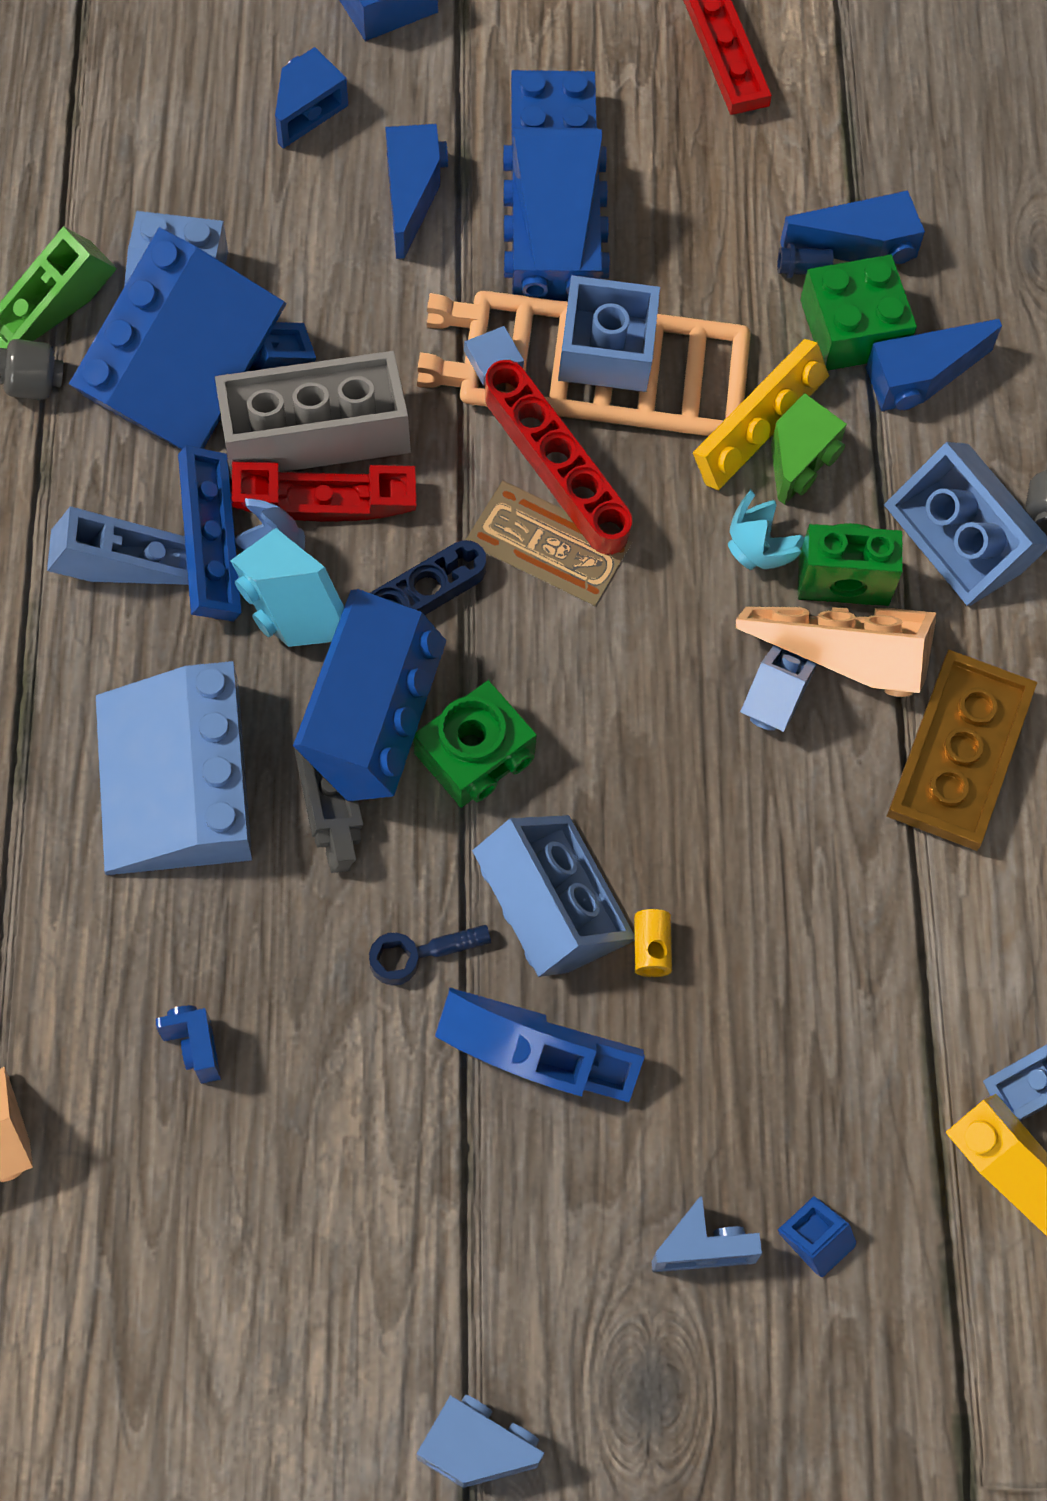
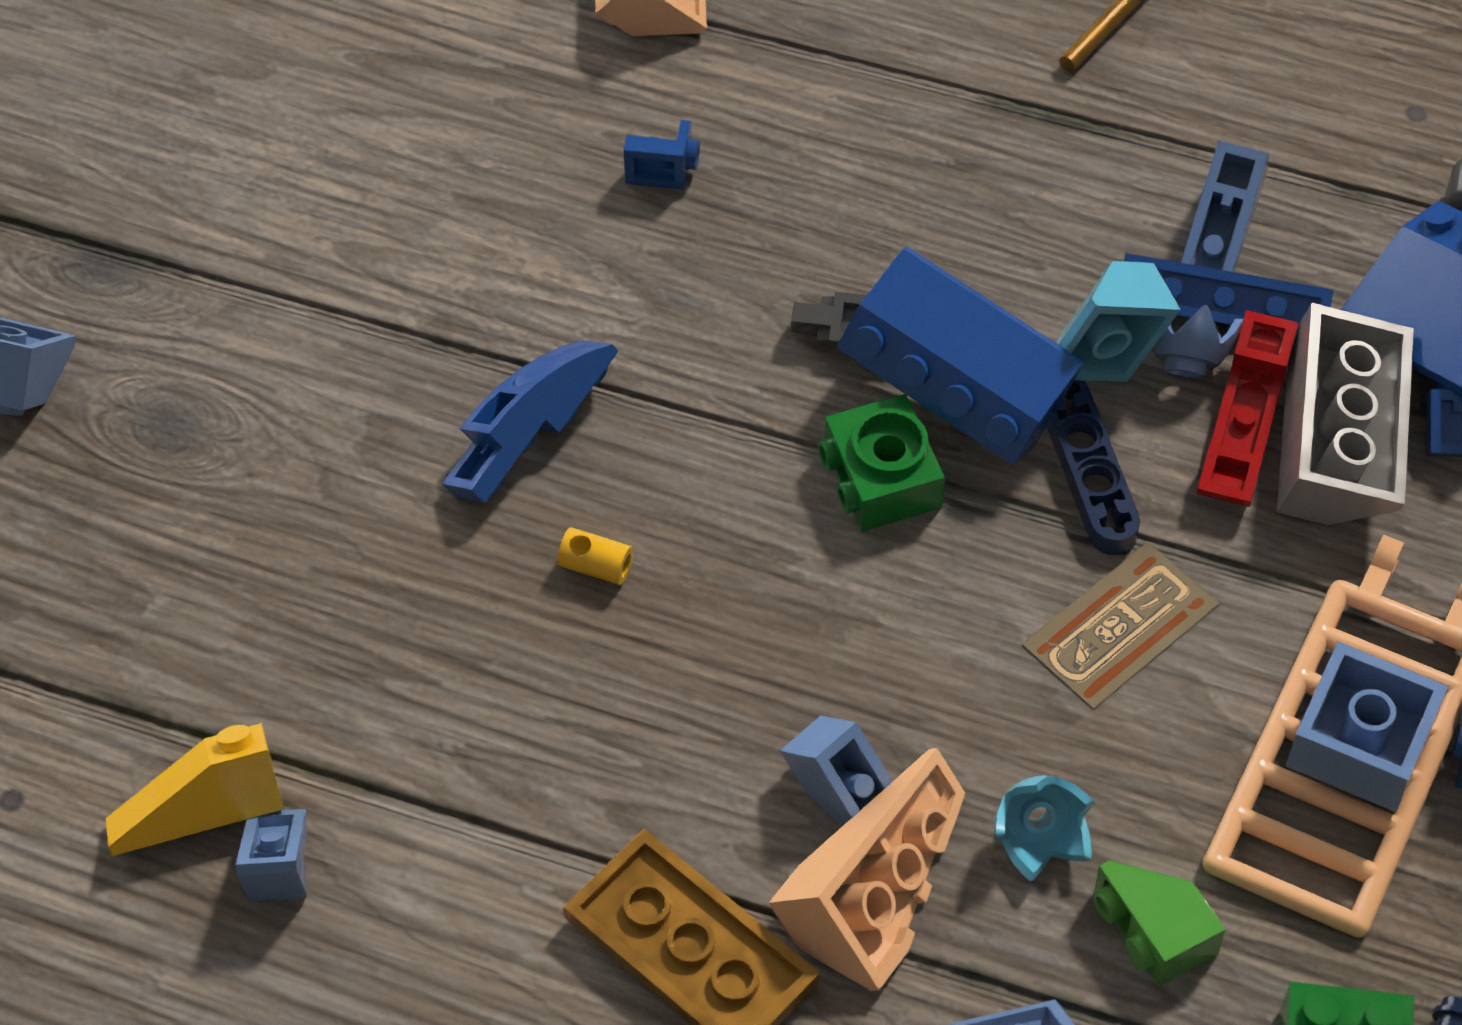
camera: 115 degrees right, 10 degrees down
medium blue slope [96,661,252,875] -> none
dark blue piece [369,924,491,985] -> none
medium blue slope [416,1394,544,1488] -> none
medium blue tile [464,326,524,386] -> none
medium blue slope [472,815,635,977] -> none
red beam [485,360,632,555] -> none
medium blue slope [652,1196,762,1272] -> none
yellow plate [693,339,829,490] -> none
blue slope [778,1196,856,1277] -> none
green brick [798,523,902,606] -> none

